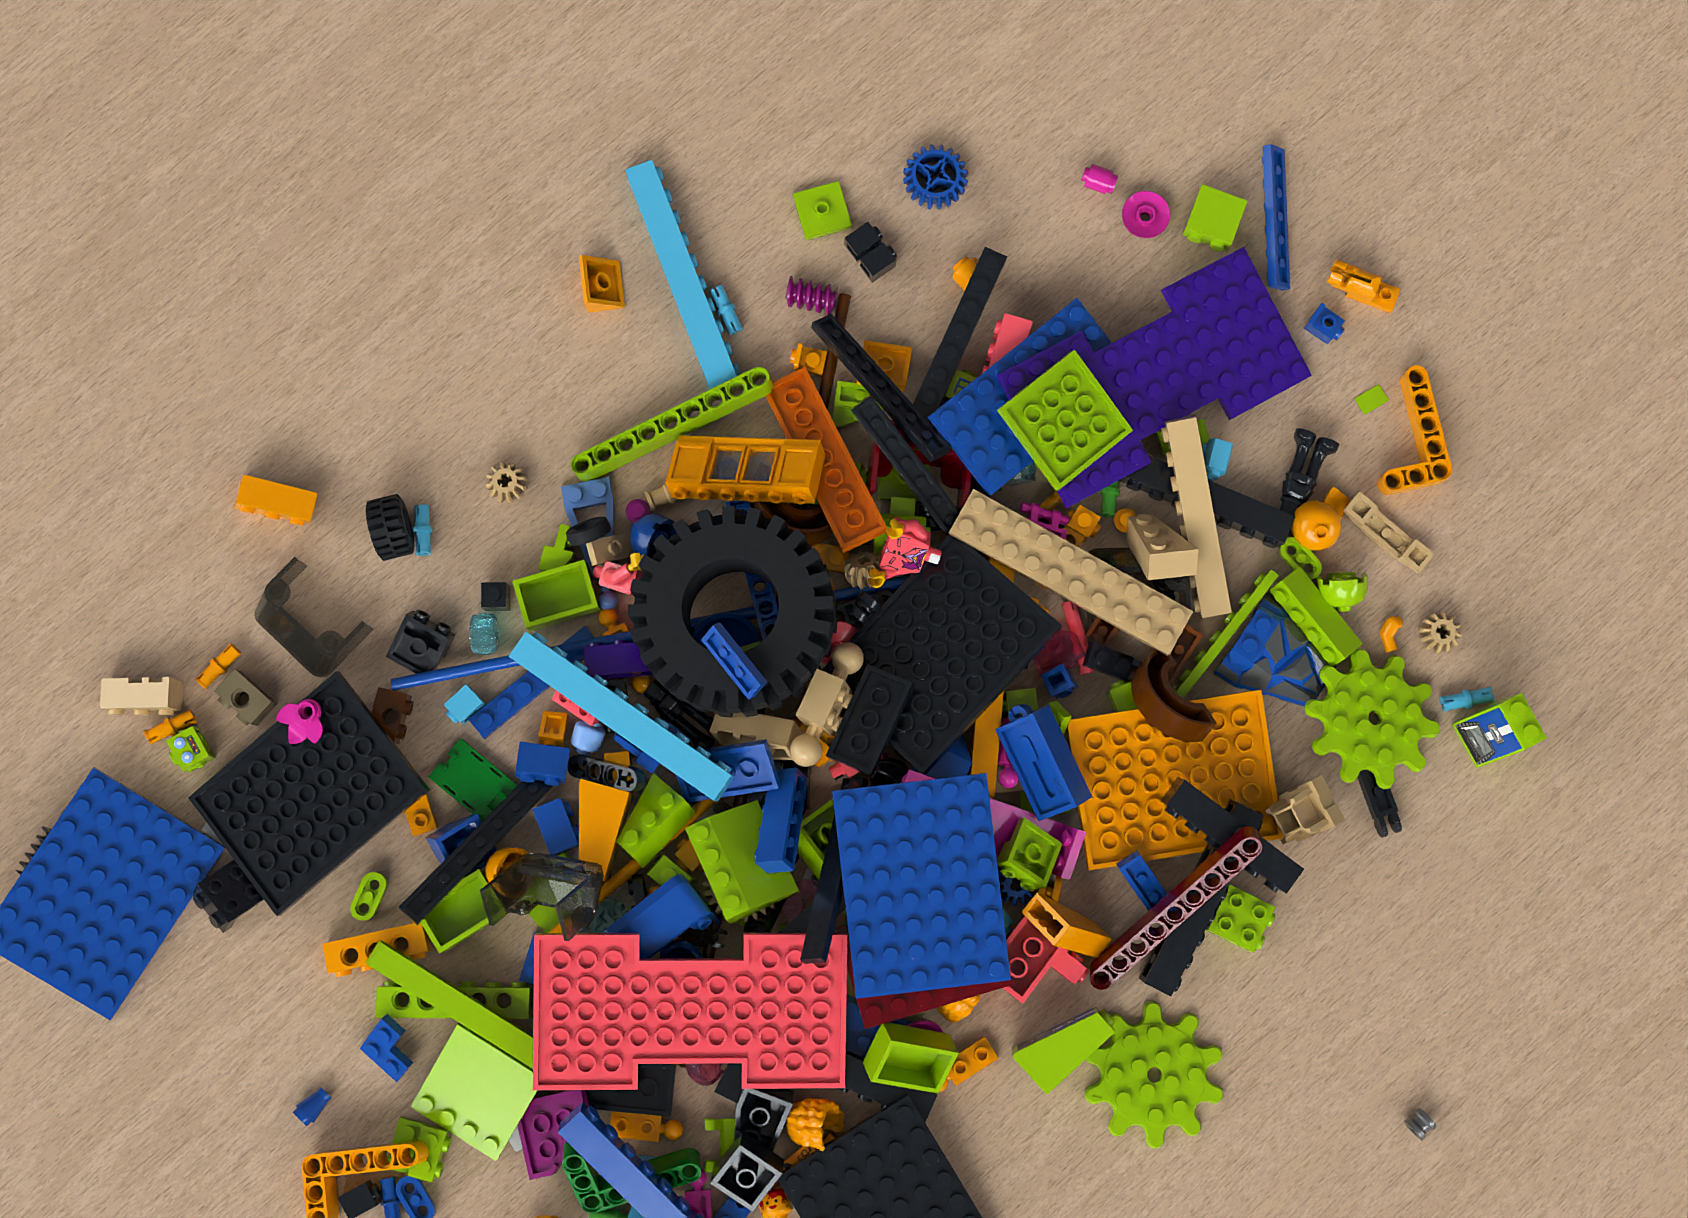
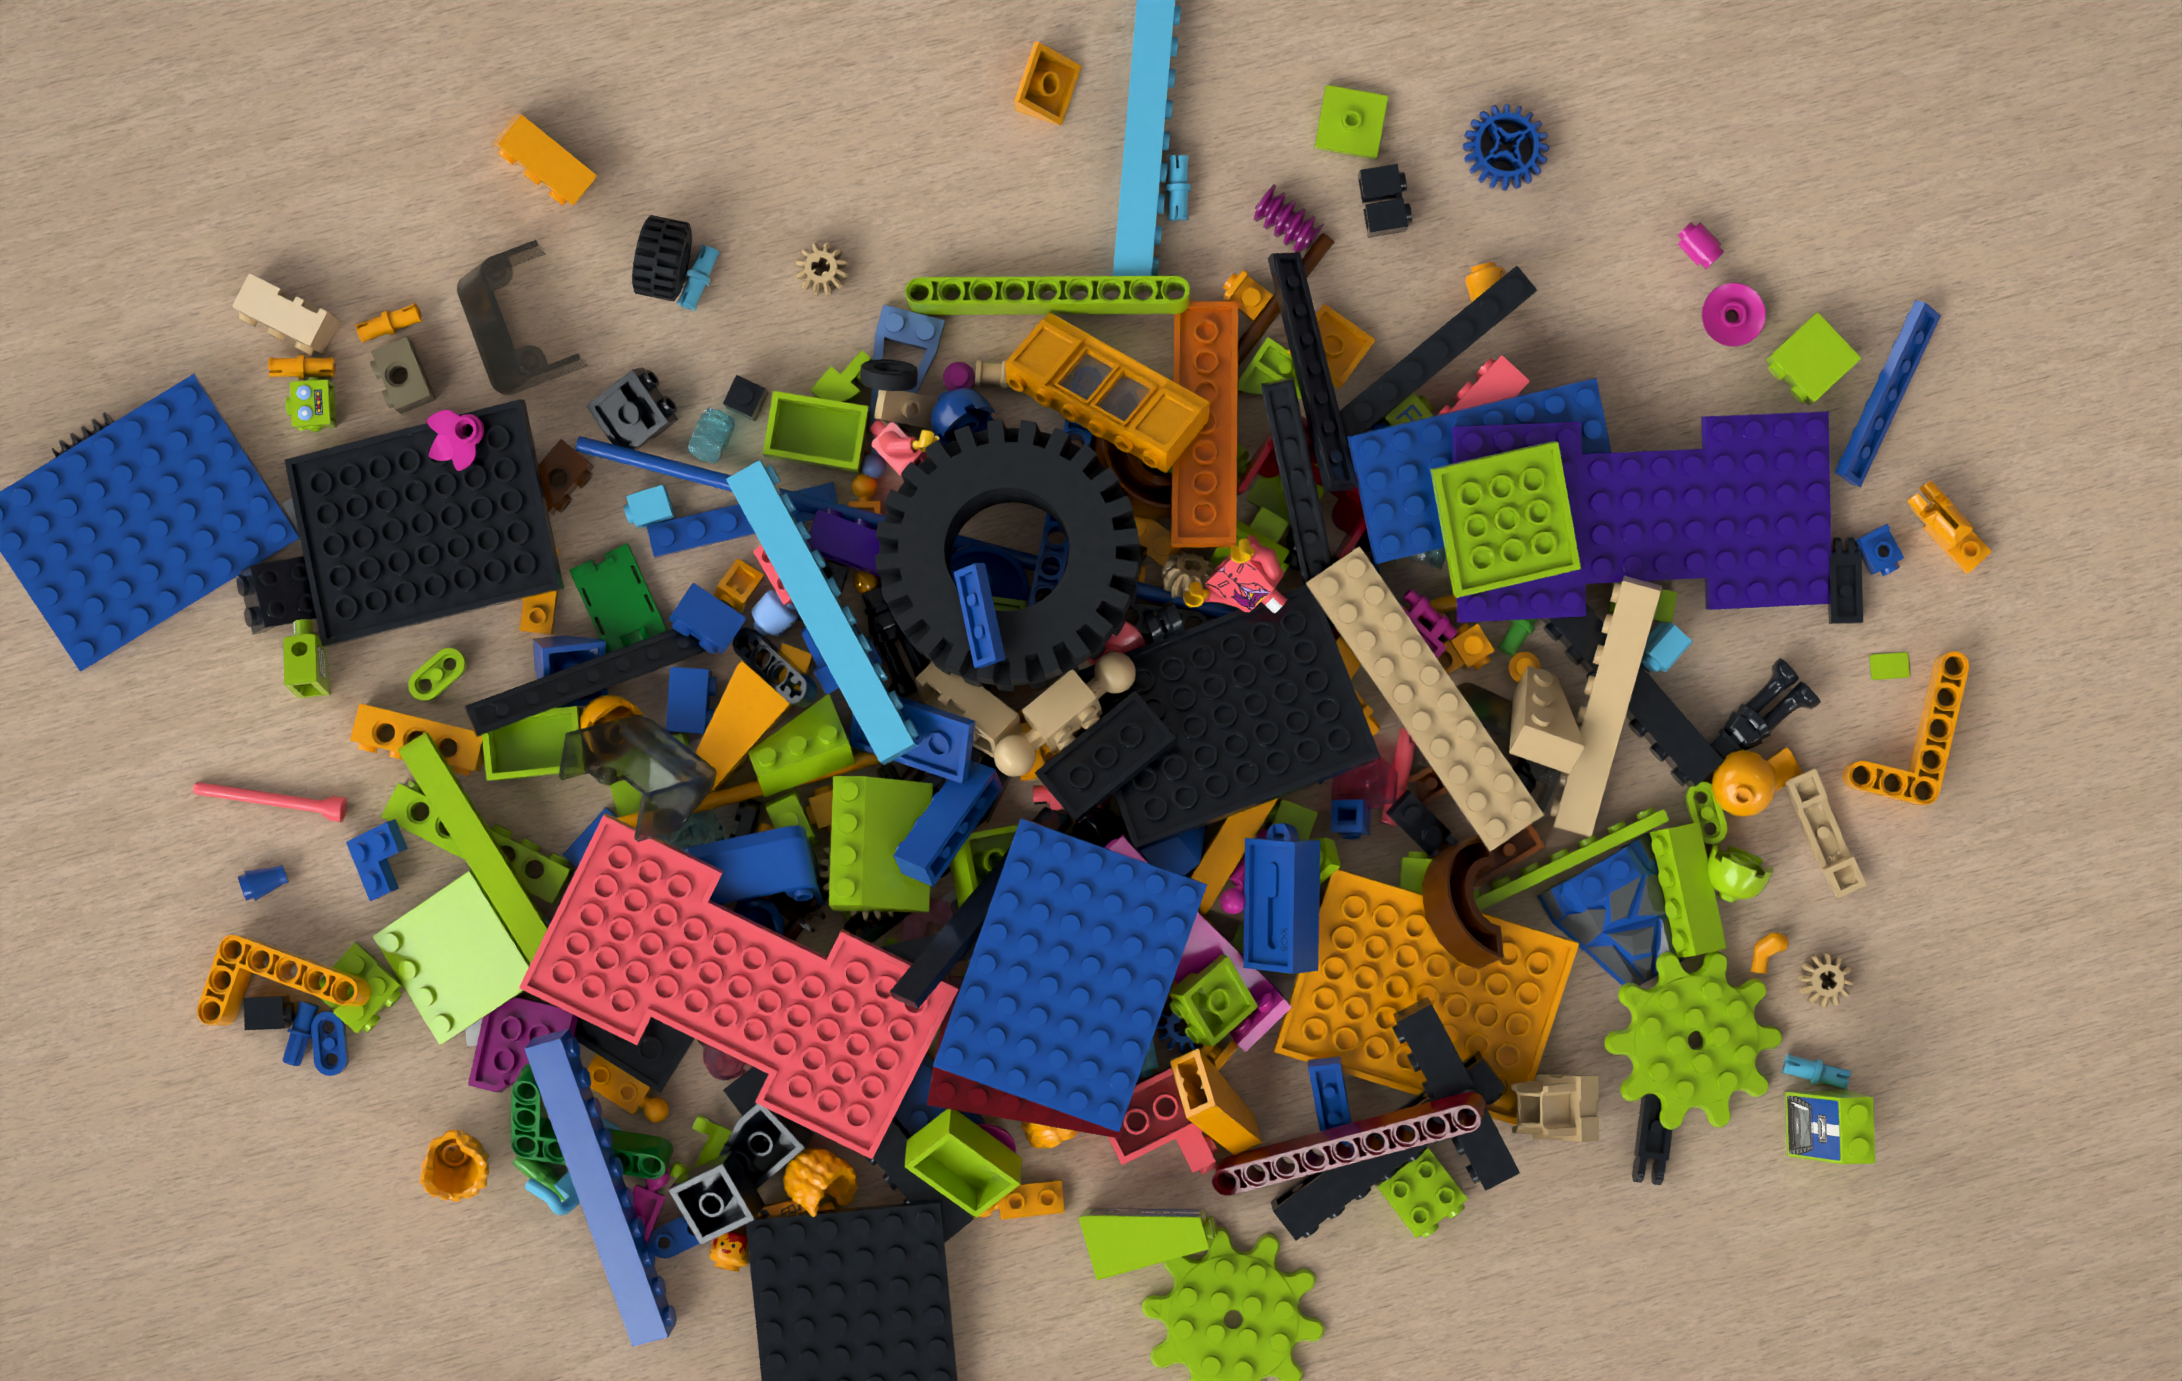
camera: 30 degrees right, 5 degrees up
none -> coral piece [193,782,347,823]
none -> lime torso [283,619,330,698]
none -> black hinge [1828,537,1863,624]

